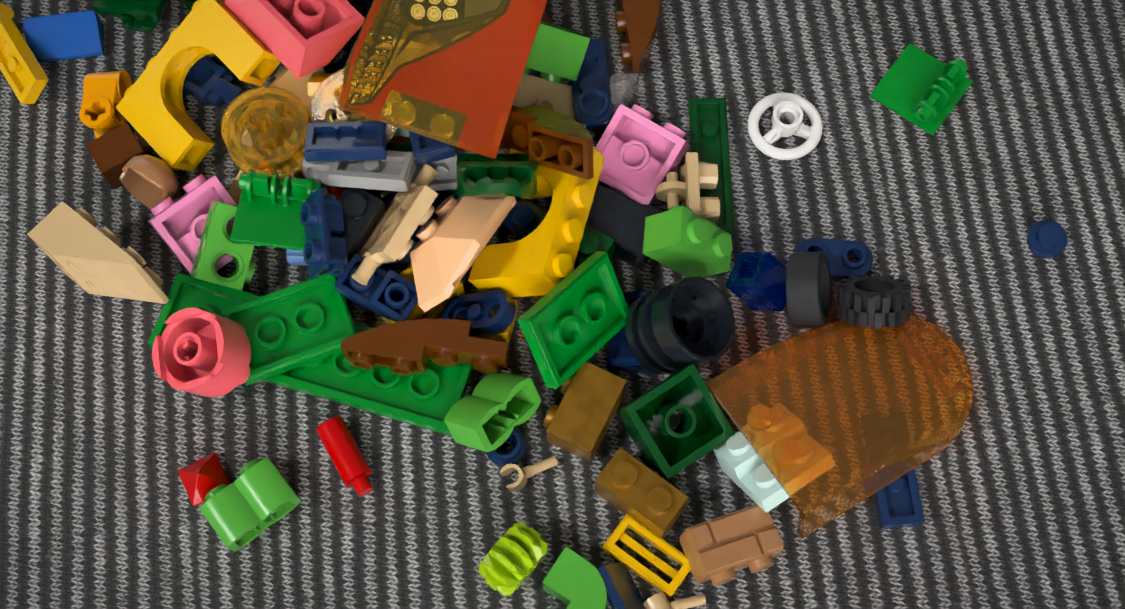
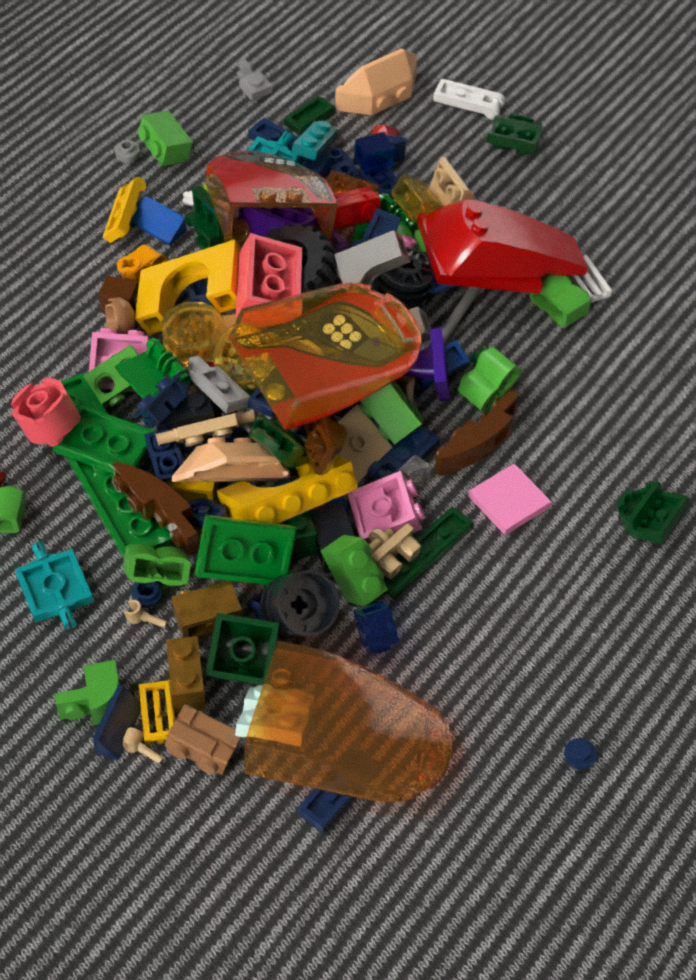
camera: 40 degrees right, 15 degrees down
tan slope [27,201,170,304] -> none
dark blue plate [303,120,389,162] -> none
red cylinder [316,416,373,497] -> none
lime gear [478,522,548,596] -> none
dark blue plate [574,88,612,126] -> none
white piece [747,92,823,160] -> none
black tyre [786,251,831,328] -> none
dark blue plate [795,238,873,282] -> none
black tyre [836,274,912,329] -> none
green hinge [869,43,973,136] -> none
none -> teal plate [14,541,93,630]
none -> bright pink tile [468,464,551,535]

